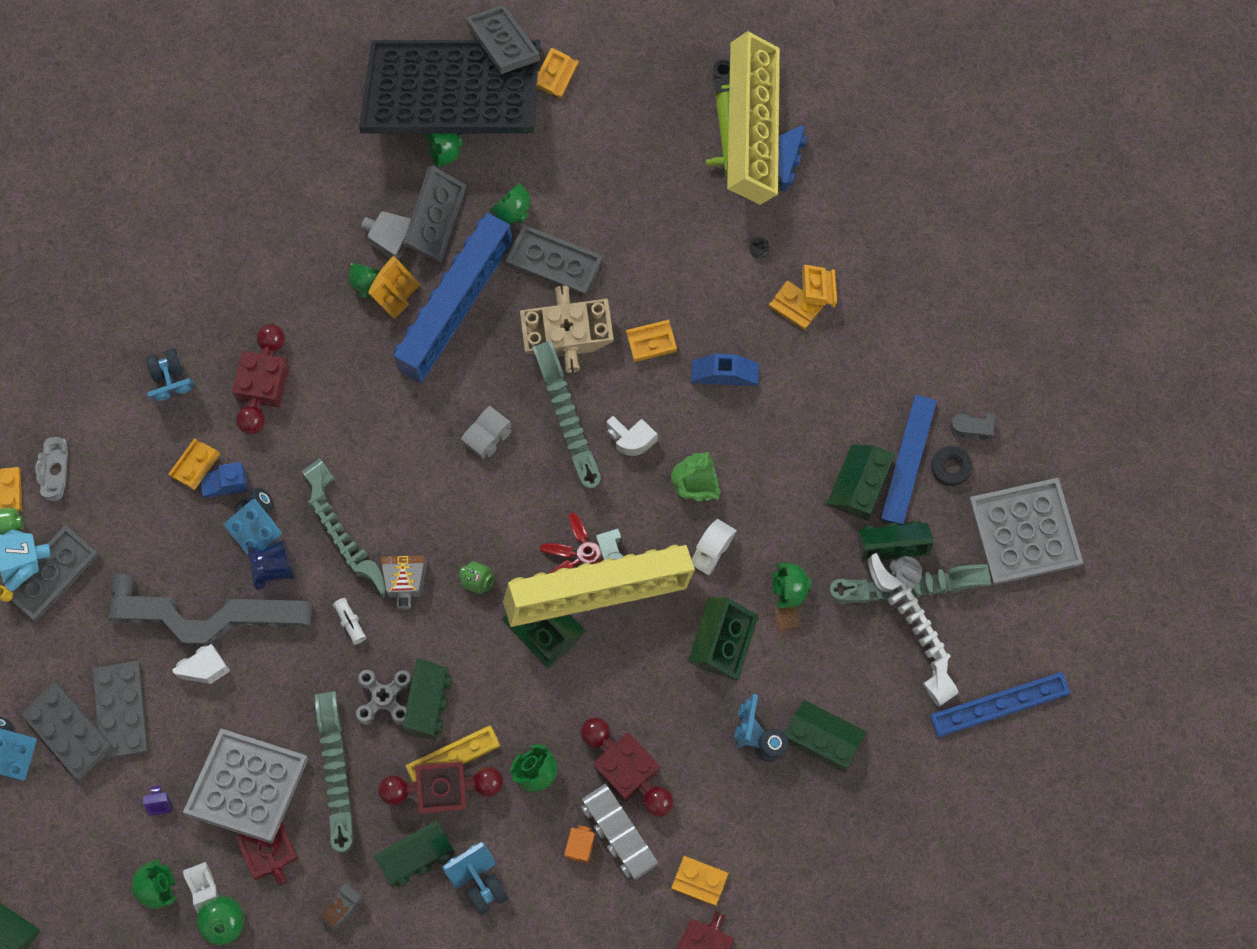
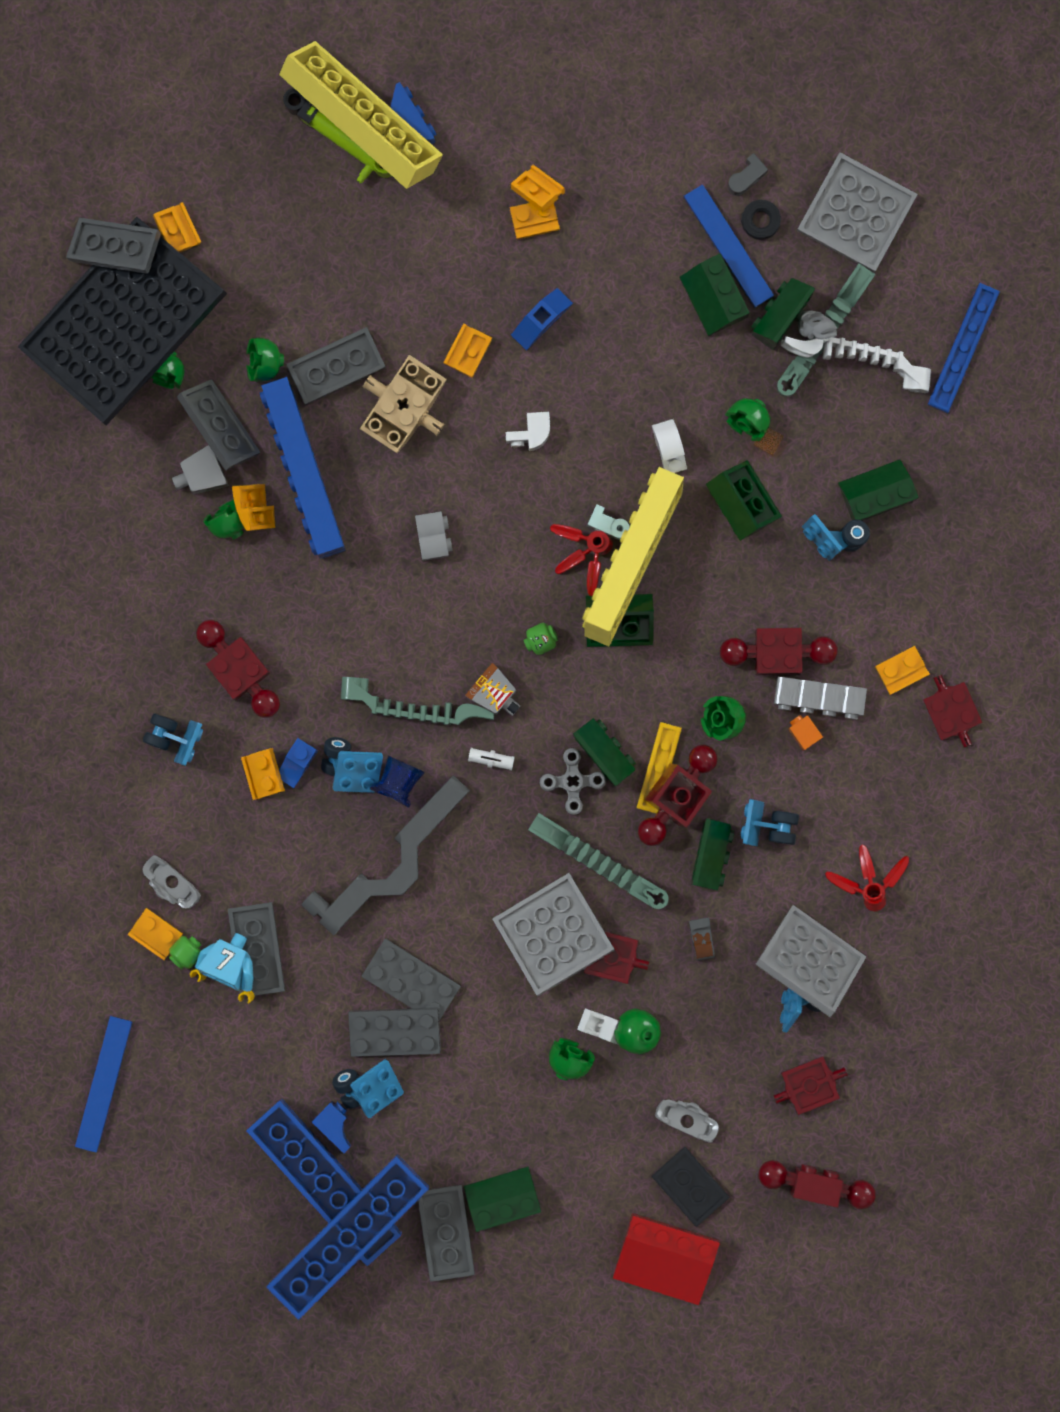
camera: 50 degrees left, 15 degrees up
dark purple tile [143,785,172,816] -> none
white slope [172,644,230,684] -> none
sand green piece [532,341,601,489] -> none
bright green hair [671,452,720,501] -> none
black bush [750,236,769,258] -> none

